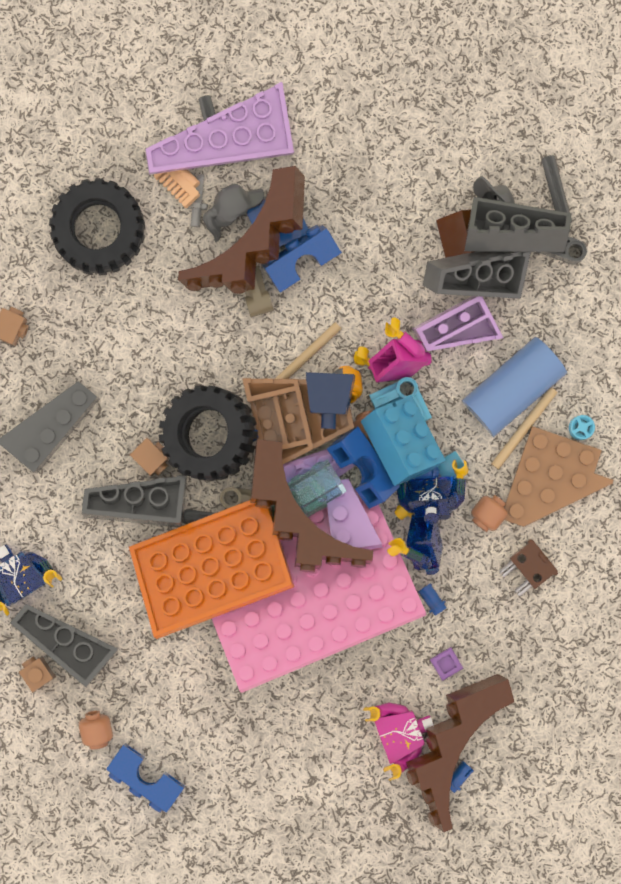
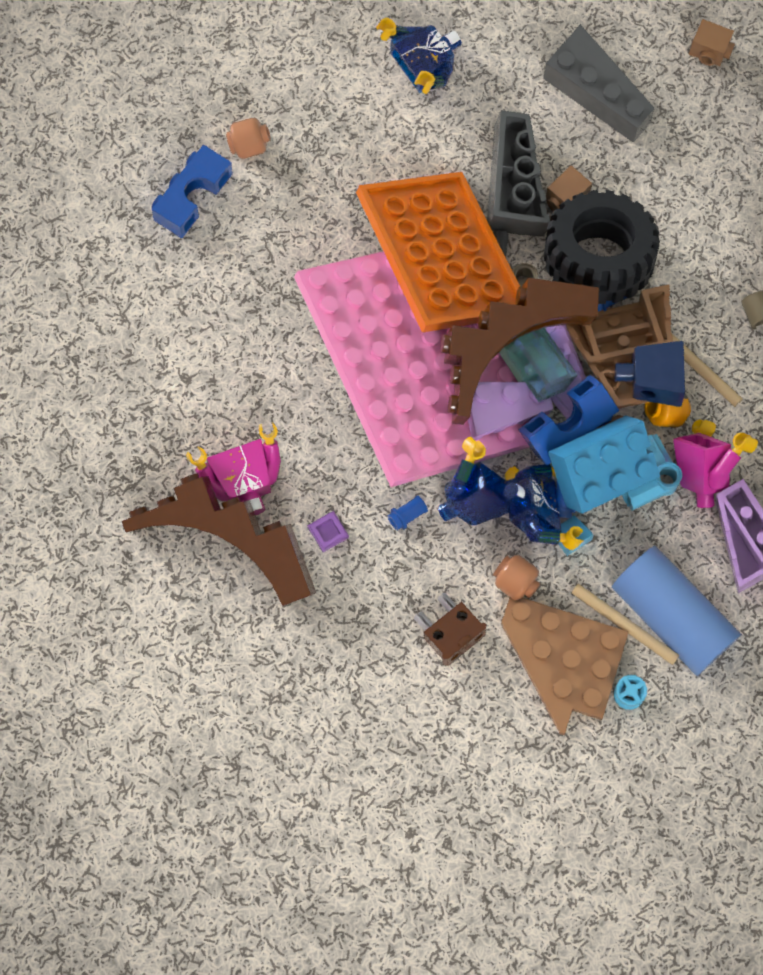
camera: 85 degrees right, 15 degrees down
dark grey wedge [10,604,118,688] -> none
medium nougat brick [19,656,56,693] -> none
blue pin [450,761,474,793] -> none

